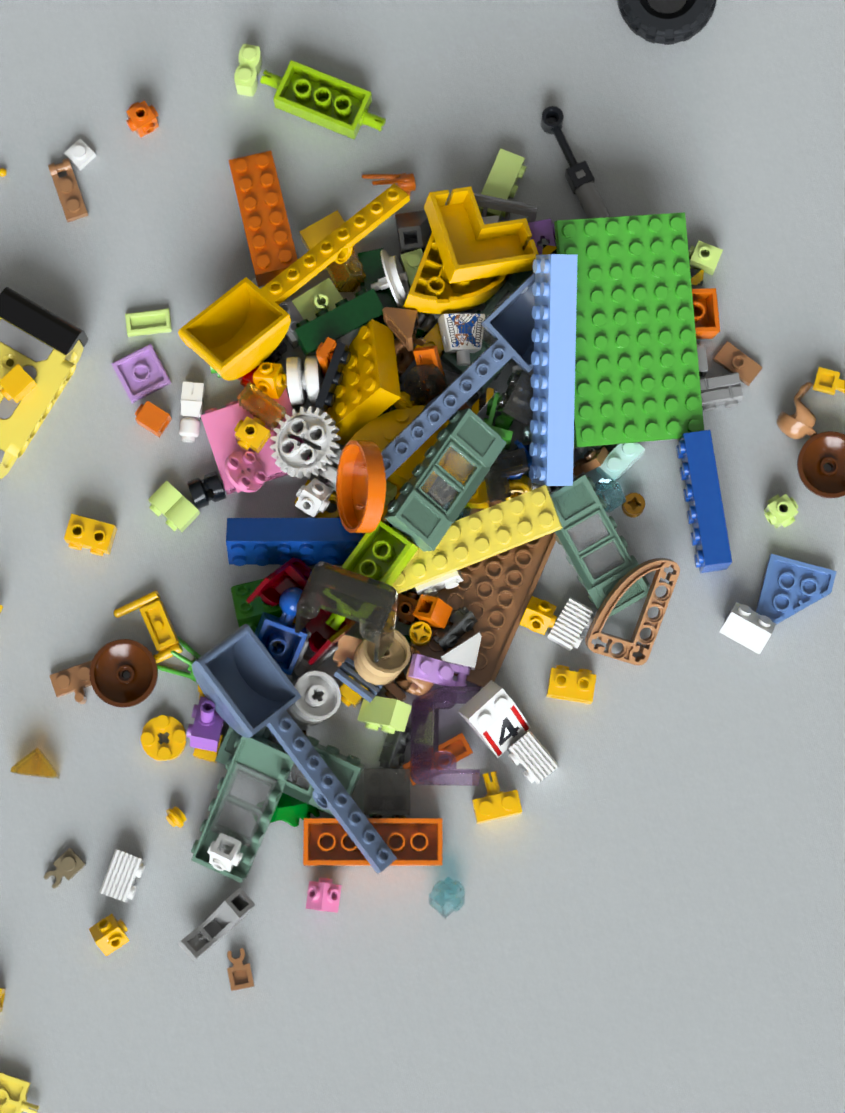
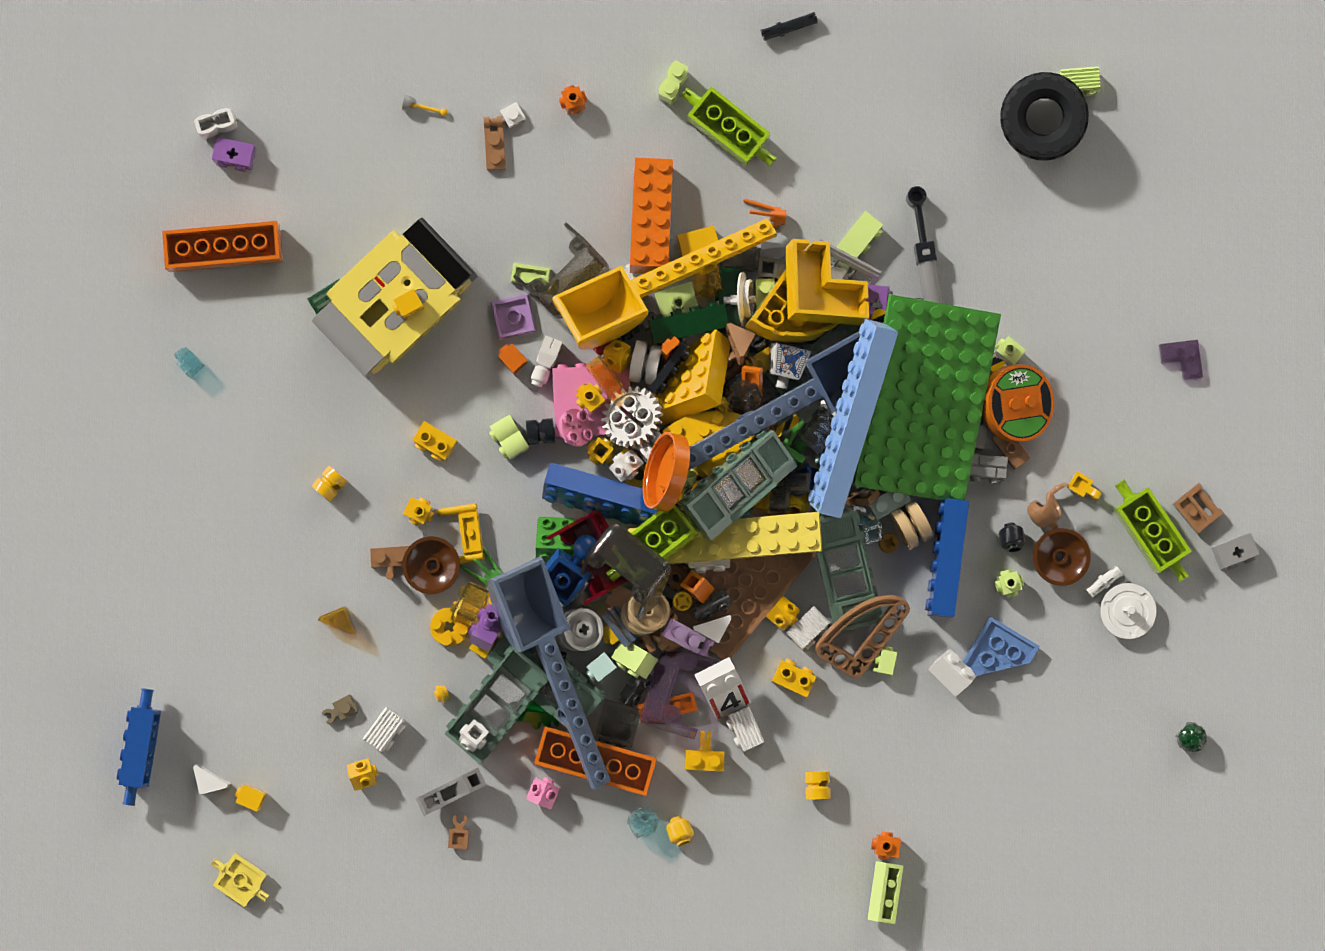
camera: 15 degrees right, 5 degrees up
none -> yellow brick [403,497,434,526]
none -> clear yellow brick [450,581,489,628]
none -> clear smoke windscreen [513,222,609,319]
none -> light aqua brick [586,652,617,682]
none -> yellow brick [587,437,615,466]
none -> yellow head [666,816,694,847]
none -> clear smoke brick [719,246,761,273]
none -> yellow wheel [805,771,831,799]
none -> yellowish green brick [868,861,904,924]
none -> orange brick [871,831,901,860]
none -> yellowish green brick [872,646,897,675]
none -> tan wheel [890,501,934,550]
none -> brick [982,364,1054,442]
none -> black head [999,522,1026,552]

